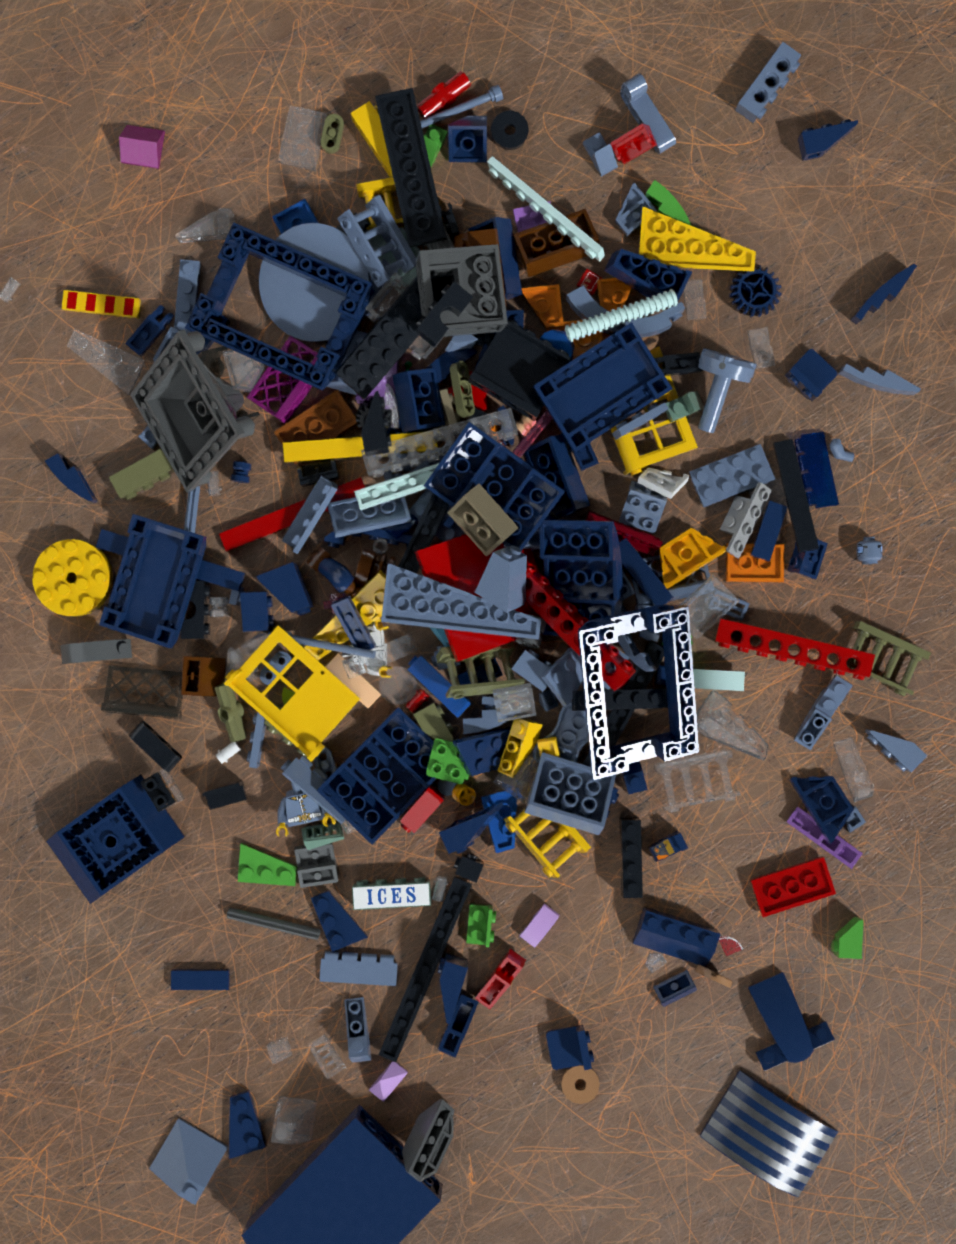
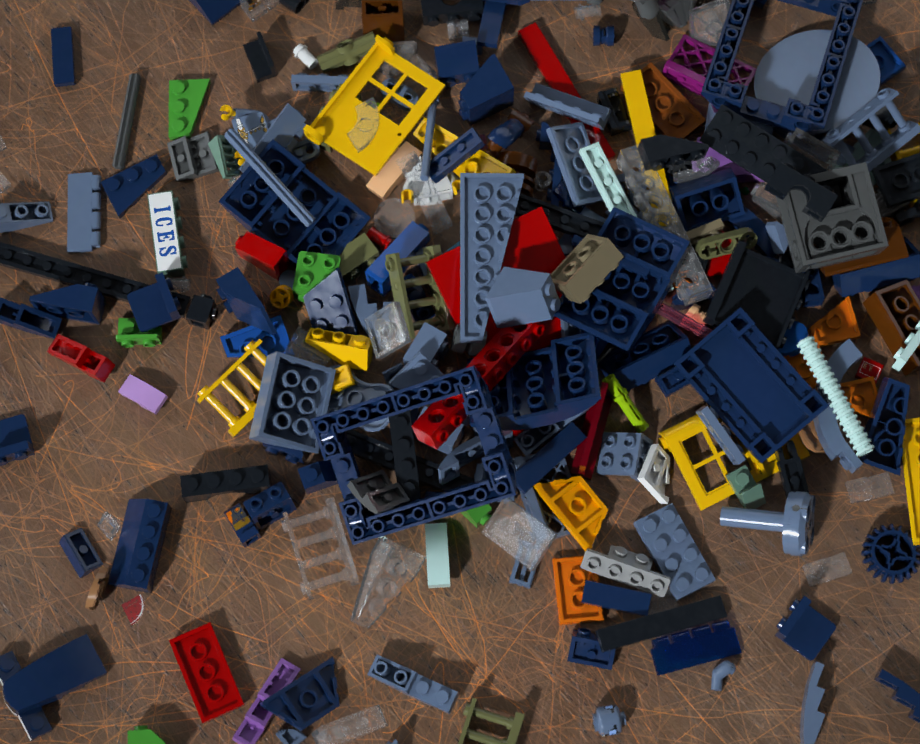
camera: 85 degrees right, 15 degrees down
red brick [715,619,875,680] -> none
none -> dark blue bracket [127,272,181,332]
none -> sand blue axle [224,128,315,227]
none -> dark blue bracket [243,482,297,531]
none -> clear tile [347,97,379,153]
none -> dark grey slope [347,470,410,514]
none -> lime pin [602,374,649,433]

